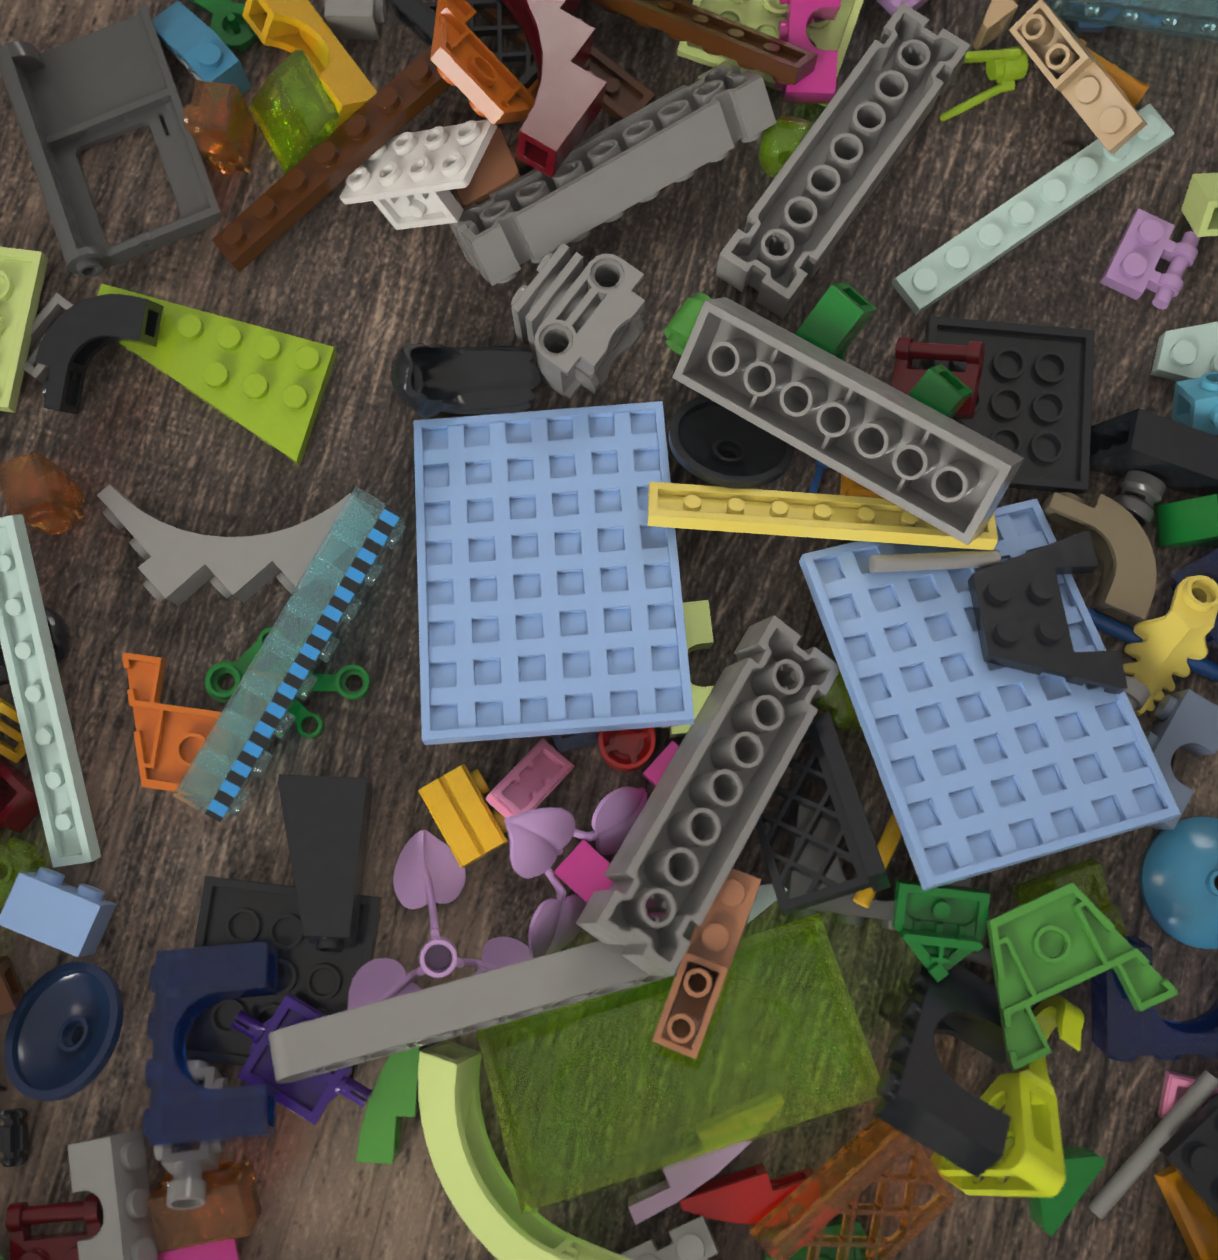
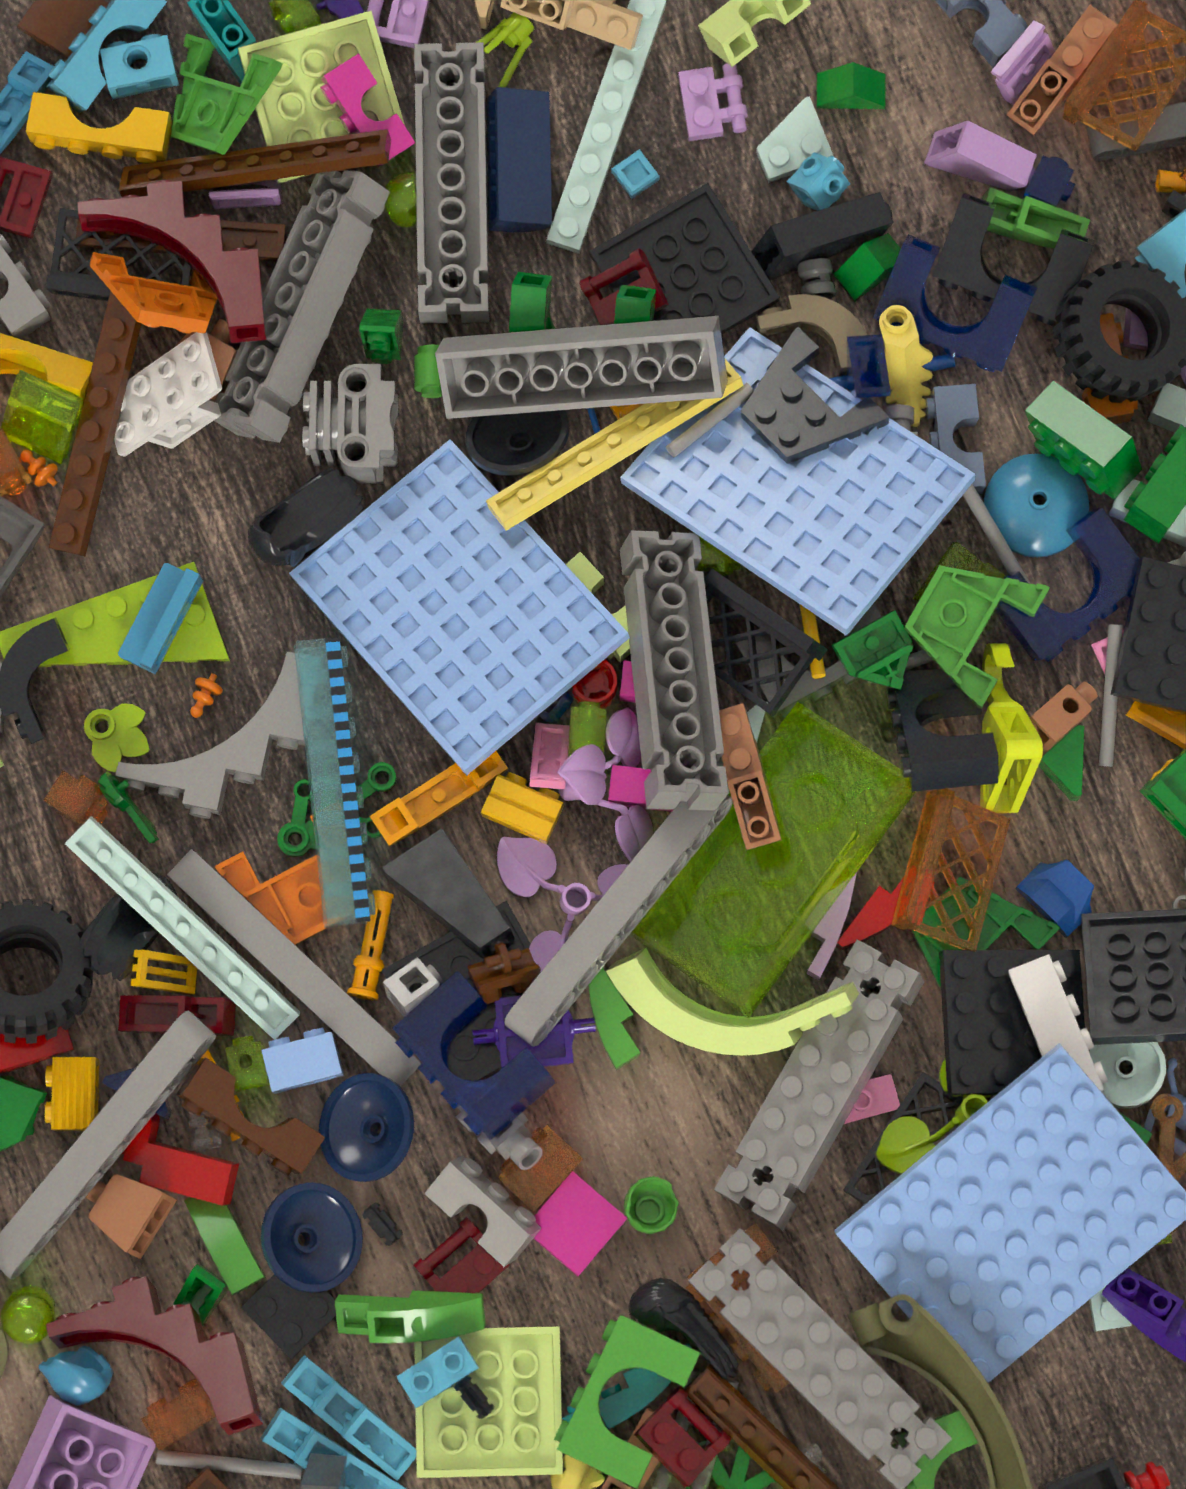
camera: 35 degrees left, 0 degrees up
none -> orange hair [20,450,58,487]
none -> lime plate [84,703,150,773]
none -> green piece [98,771,159,844]
none -> dark azure panel [118,563,203,674]
none -> light grey beam [167,849,421,1087]
none -> orange hair [190,673,223,718]
none -> lavender slope [209,180,282,209]
none -> light orange pin [347,890,394,1001]
none -> green slope [359,308,404,364]
none -> light orange slope [369,751,508,846]
none -> light grey brick [383,957,442,1023]
none -> reddish brown hips [467,942,541,1004]
none -> dark blue brick [487,87,552,232]
none -> clear neon green slope [568,702,607,758]
none -> medium azure tile [612,149,660,199]
none -> clear blue slope [846,334,891,398]
none -> light grey bar [963,484,1031,584]
none -> nougat torso [1030,681,1098,756]

